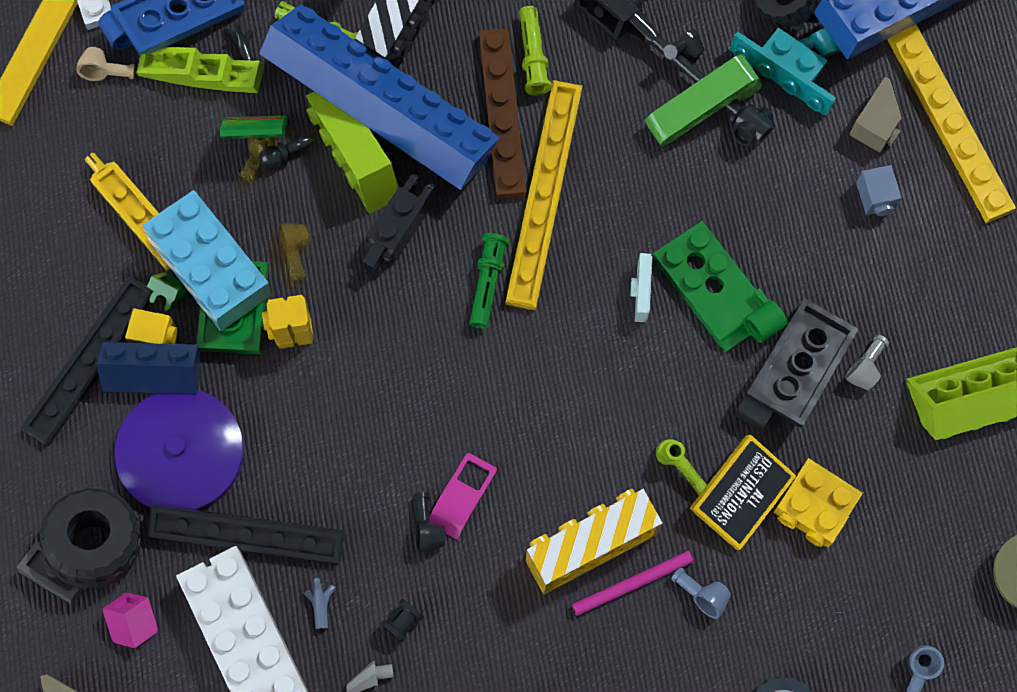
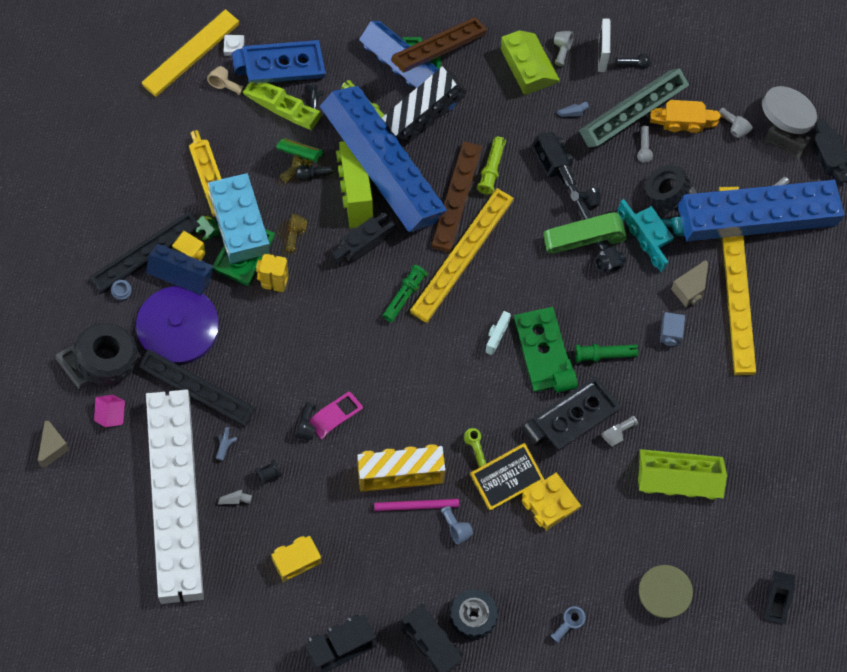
camera: 20 degrees right, 5 degrees down
none -> sand blue plate [111,280,132,300]
none -> green pin [575,344,638,363]

